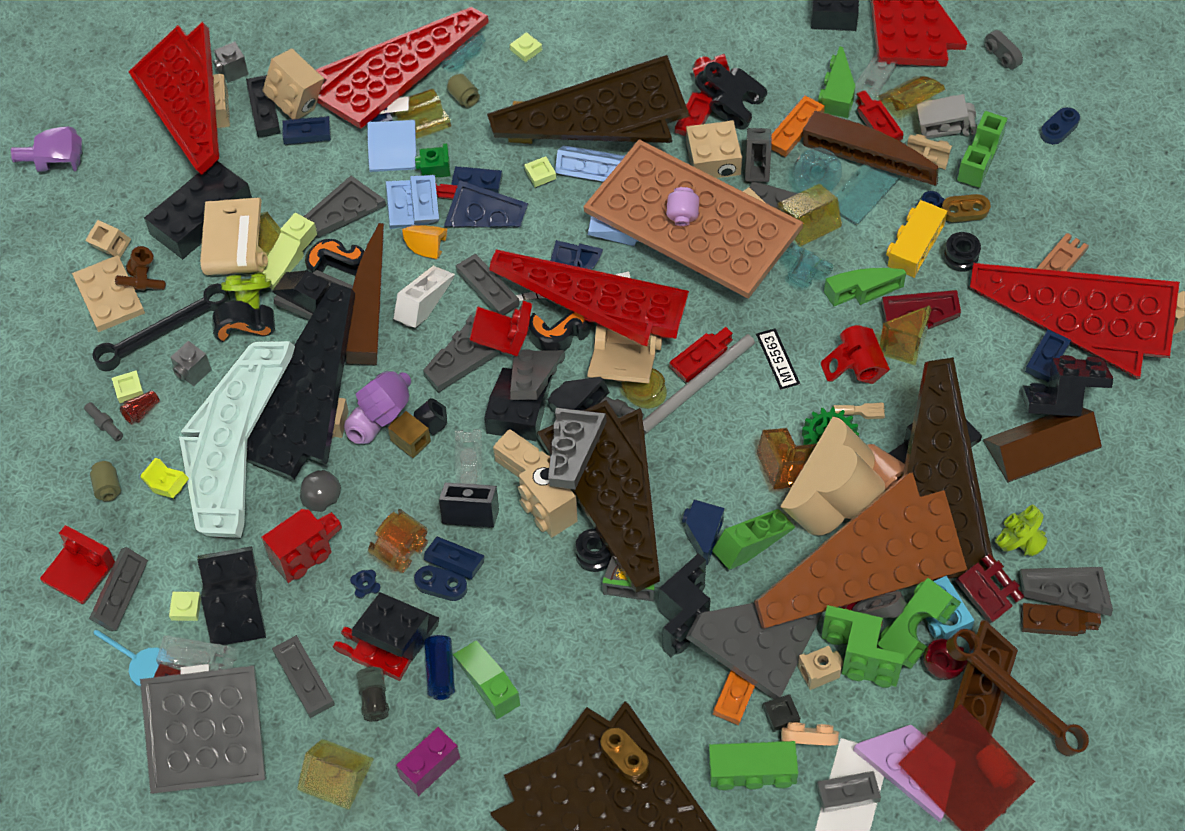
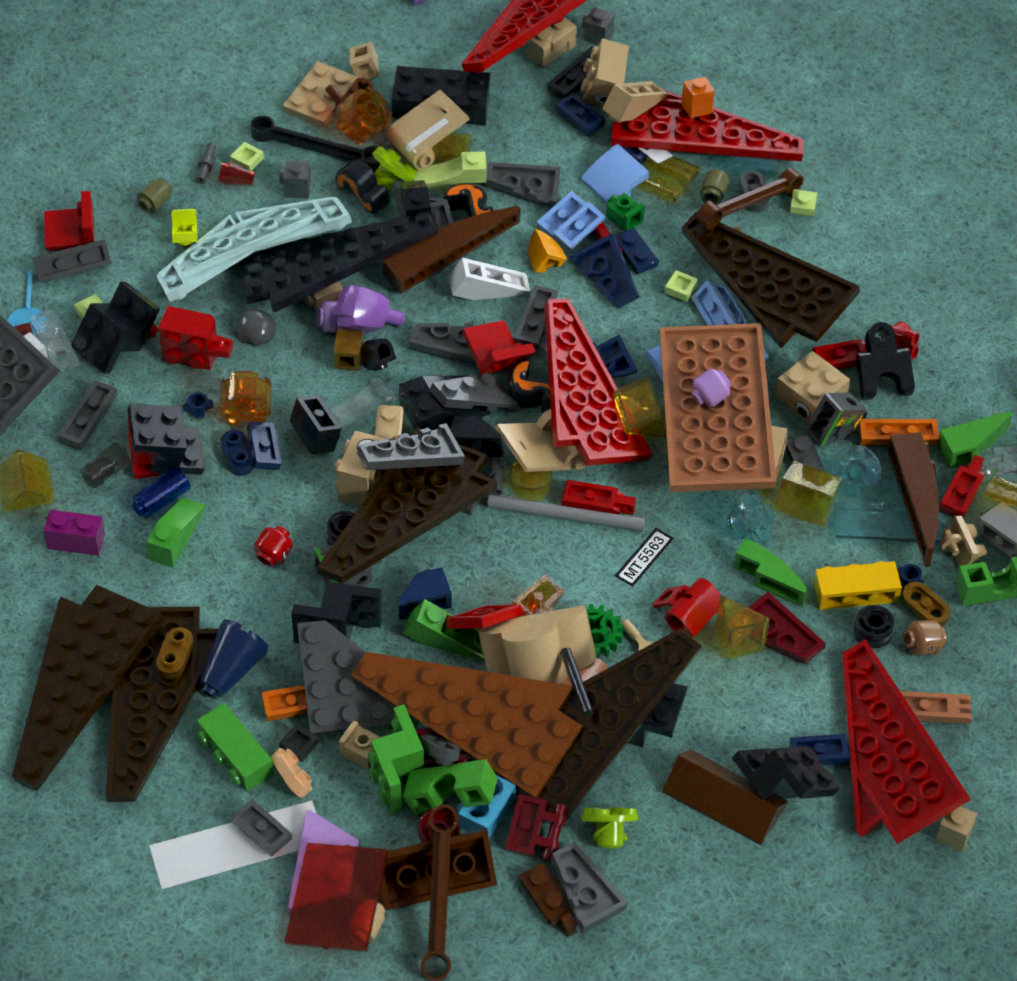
camera: 50 degrees right, 5 degrees down
none -> dark blue cone [199,619,269,699]
none -> red head [254,526,293,567]
none -> clear orange brick [335,88,392,145]
none -> red tile [446,604,524,629]
none -> black bar [560,647,594,718]
none -> tan slope [602,81,668,122]
none -> clear yellow slope [612,377,666,438]
none -> orange brick [681,77,715,118]
none -> reddish brown piece [696,168,804,230]
none -> dark grey plate [739,170,770,212]
none -> medium nougat head [904,620,947,656]

